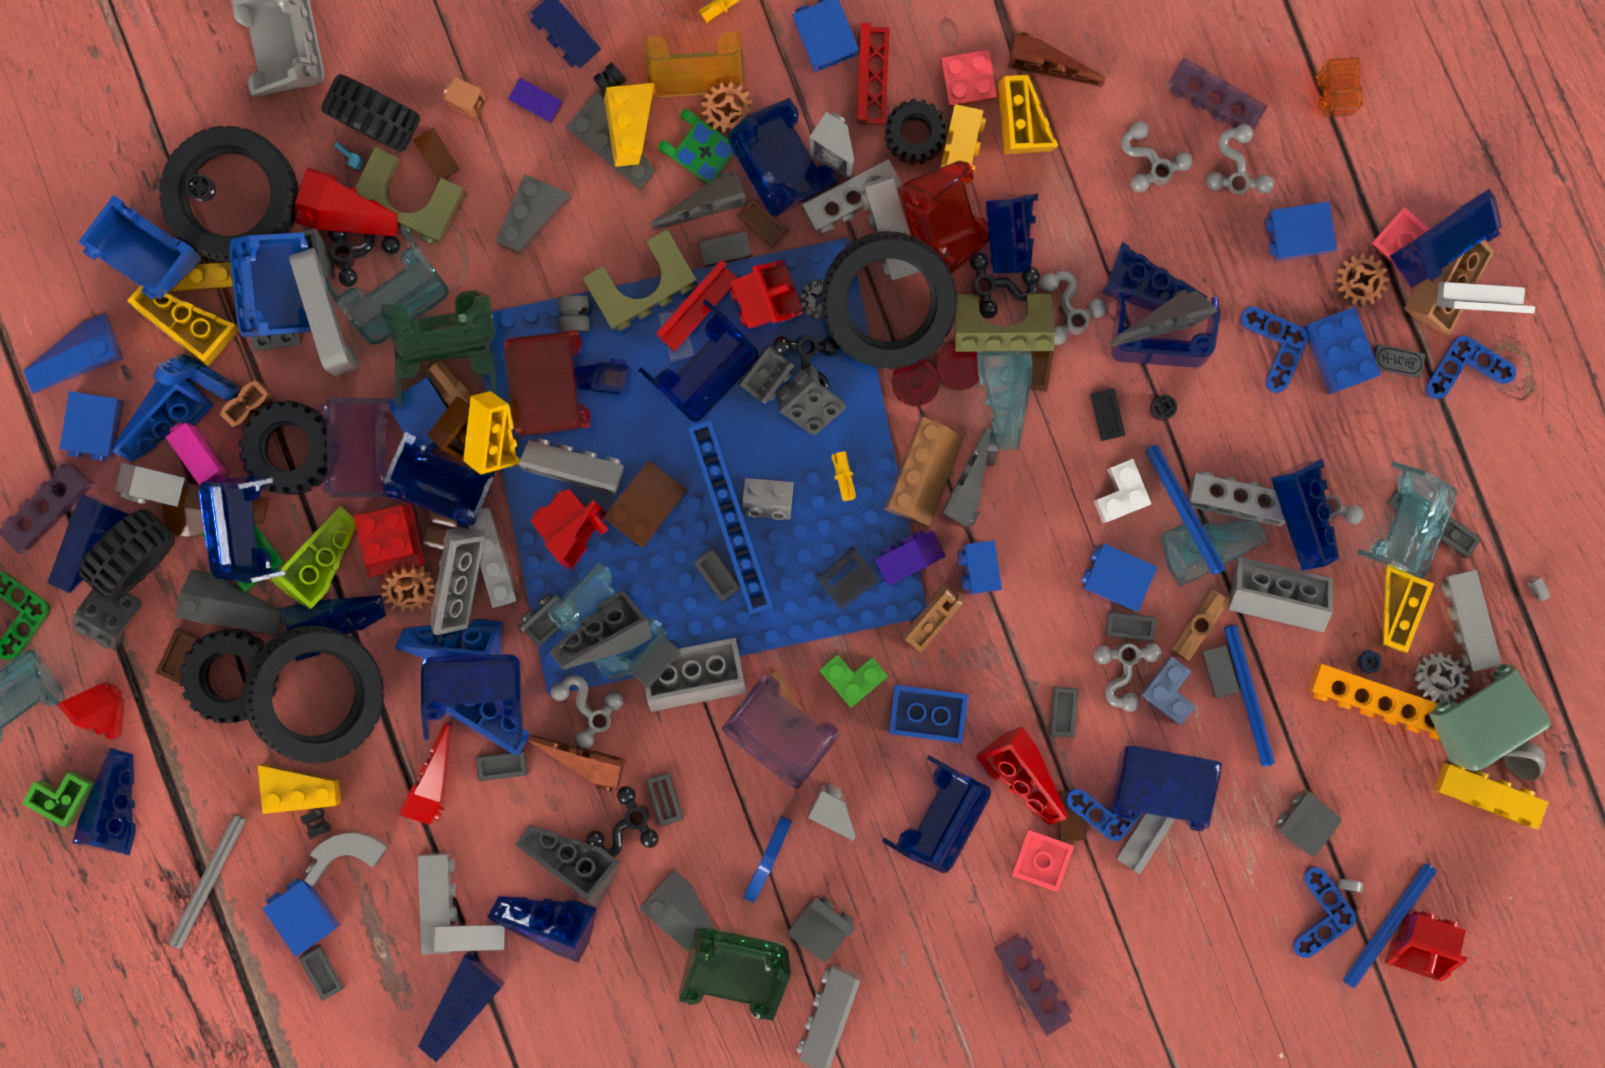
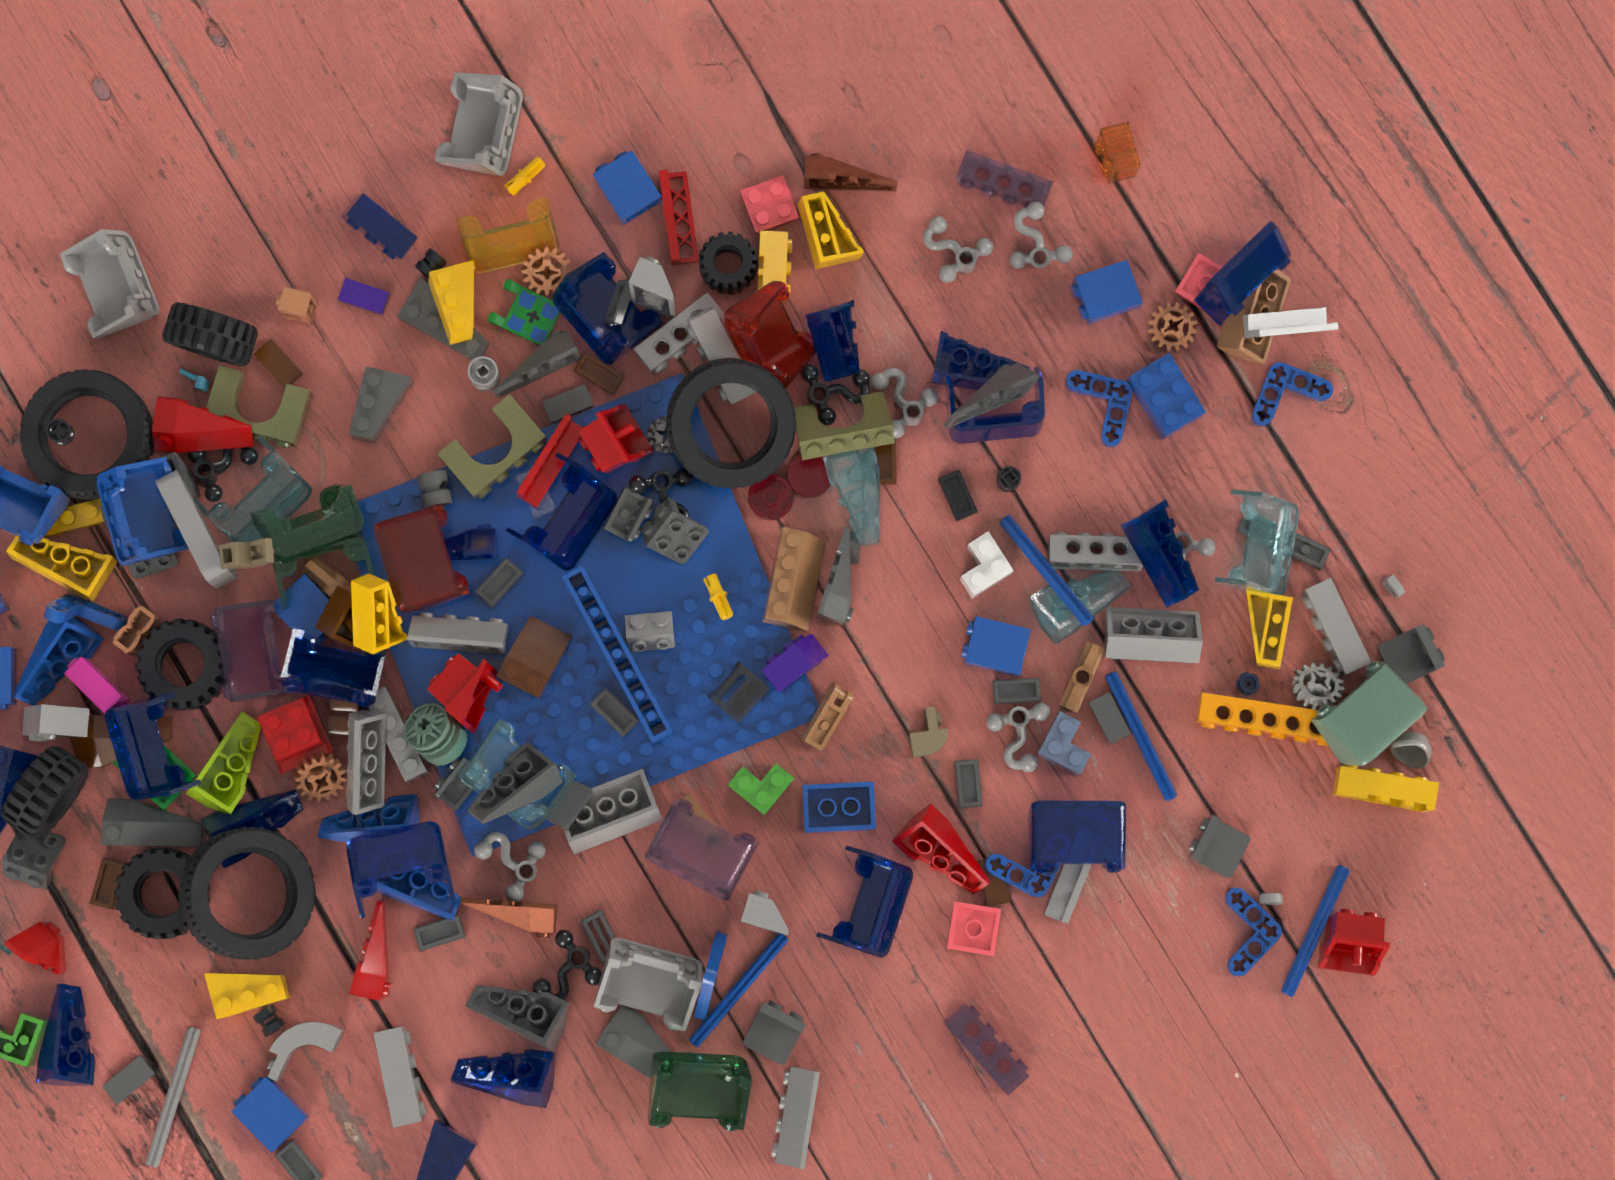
camera: 20 degrees left, 5 degrees down
light grey tile [431,924,505,952] -> none
blue brick [957,540,1002,594] -> none
dark grey tile [1374,344,1426,378] -> none
none -> dark grey tile [102,1055,156,1105]
none -> dark tan brick [219,538,274,569]
none -> sand green wheel [404,703,467,766]
none -> light grey wheel [468,356,500,392]
none -> dark grey tile [475,557,524,608]
none -> light grey windscreen [593,938,702,1031]
none -> dark grey tile [604,279,631,326]
none -> blue axle [689,933,788,1047]
none -> dark tan brick [909,706,948,758]
none -> dark grey bracket [1378,624,1445,684]

